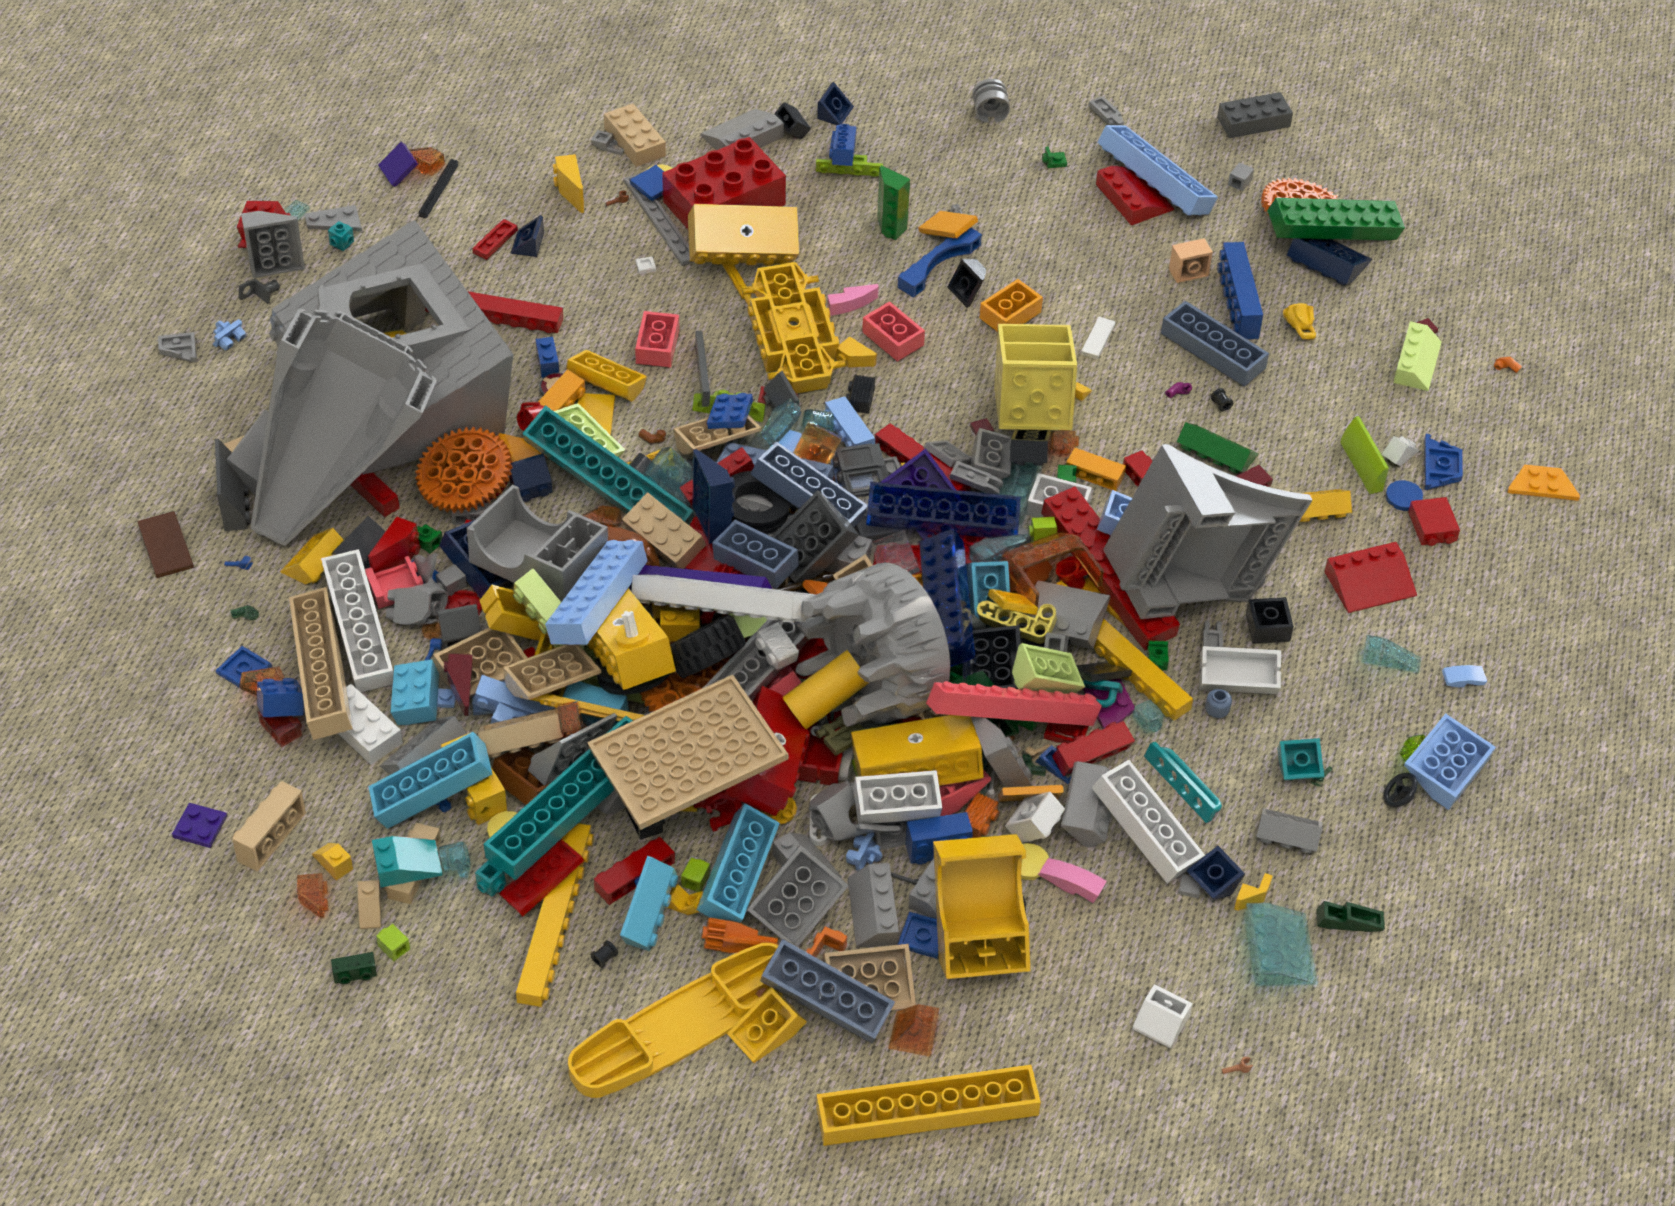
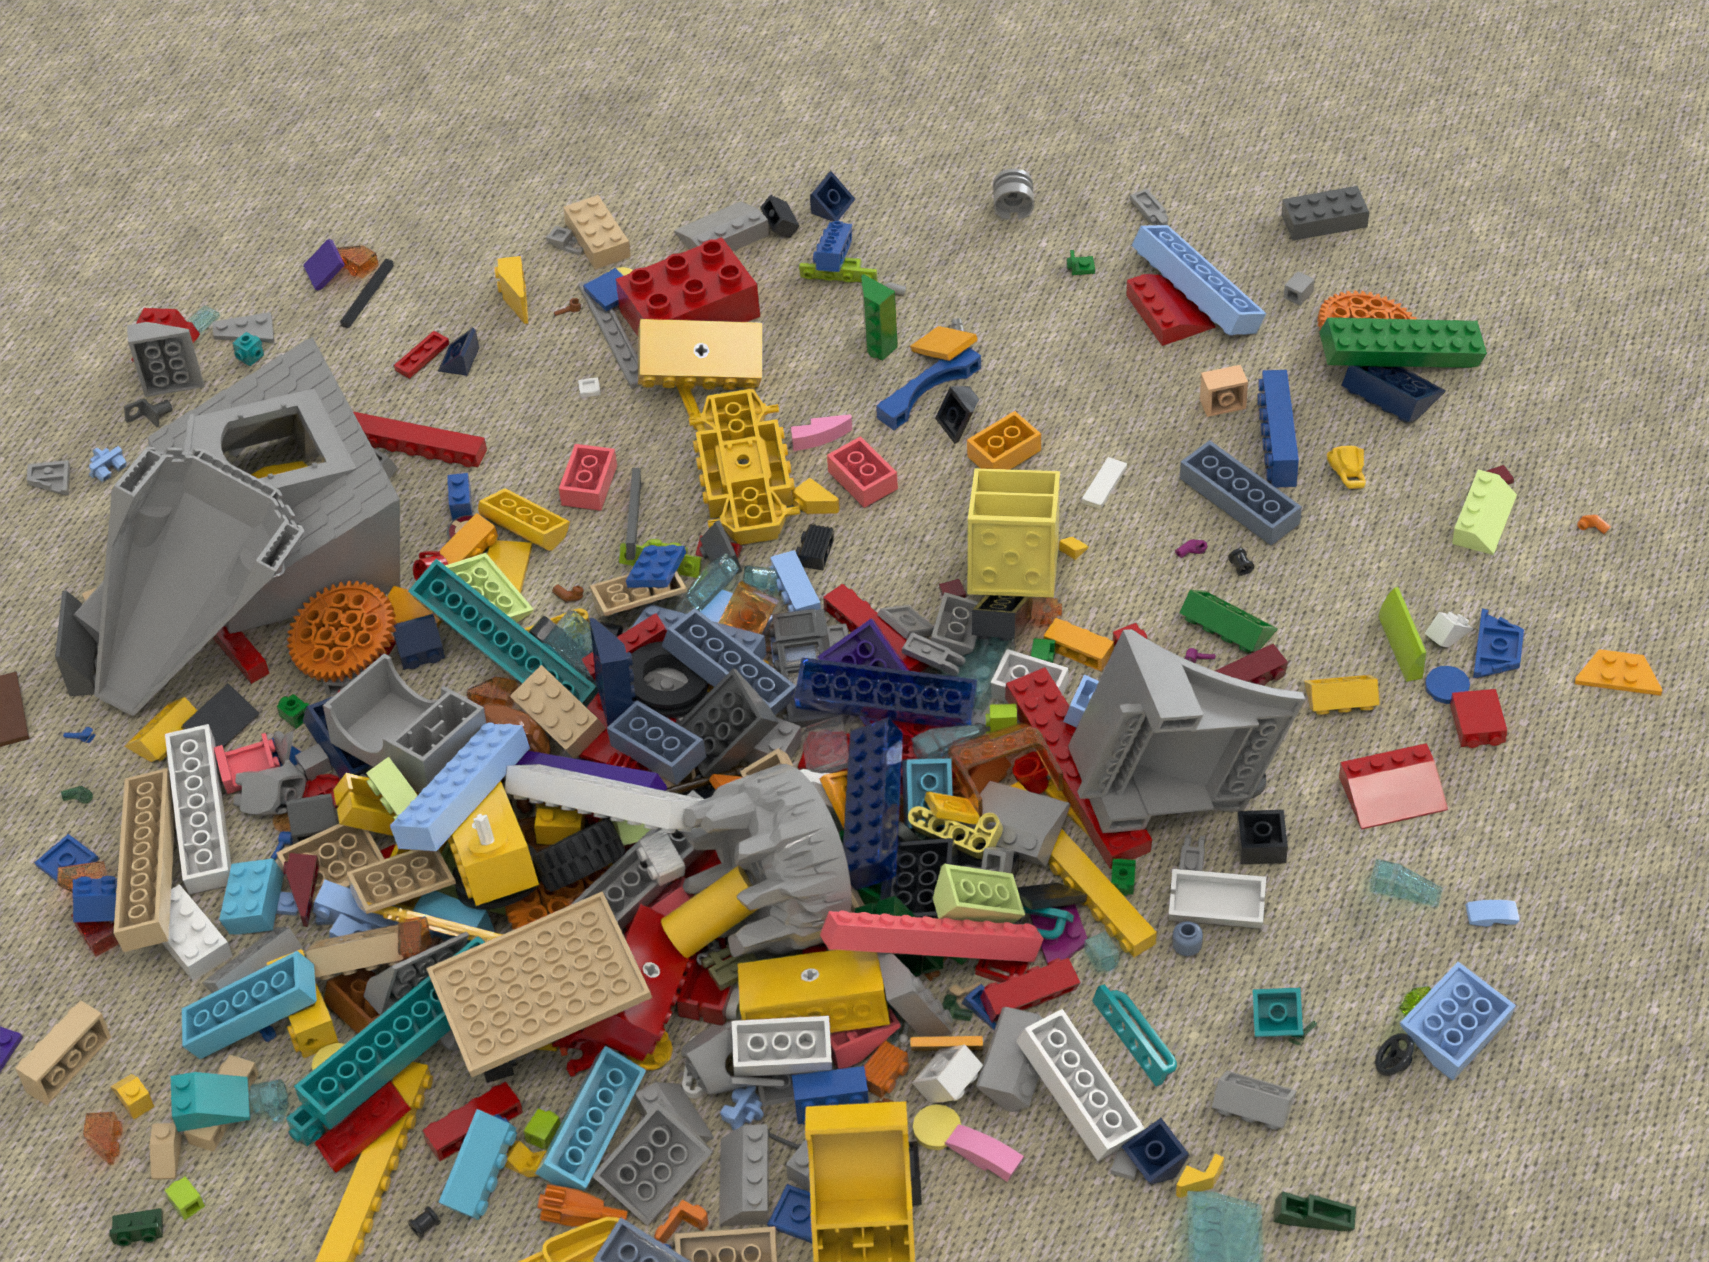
camera: 10 degrees right, 0 degrees up
red slope [368,516,421,573] -> none

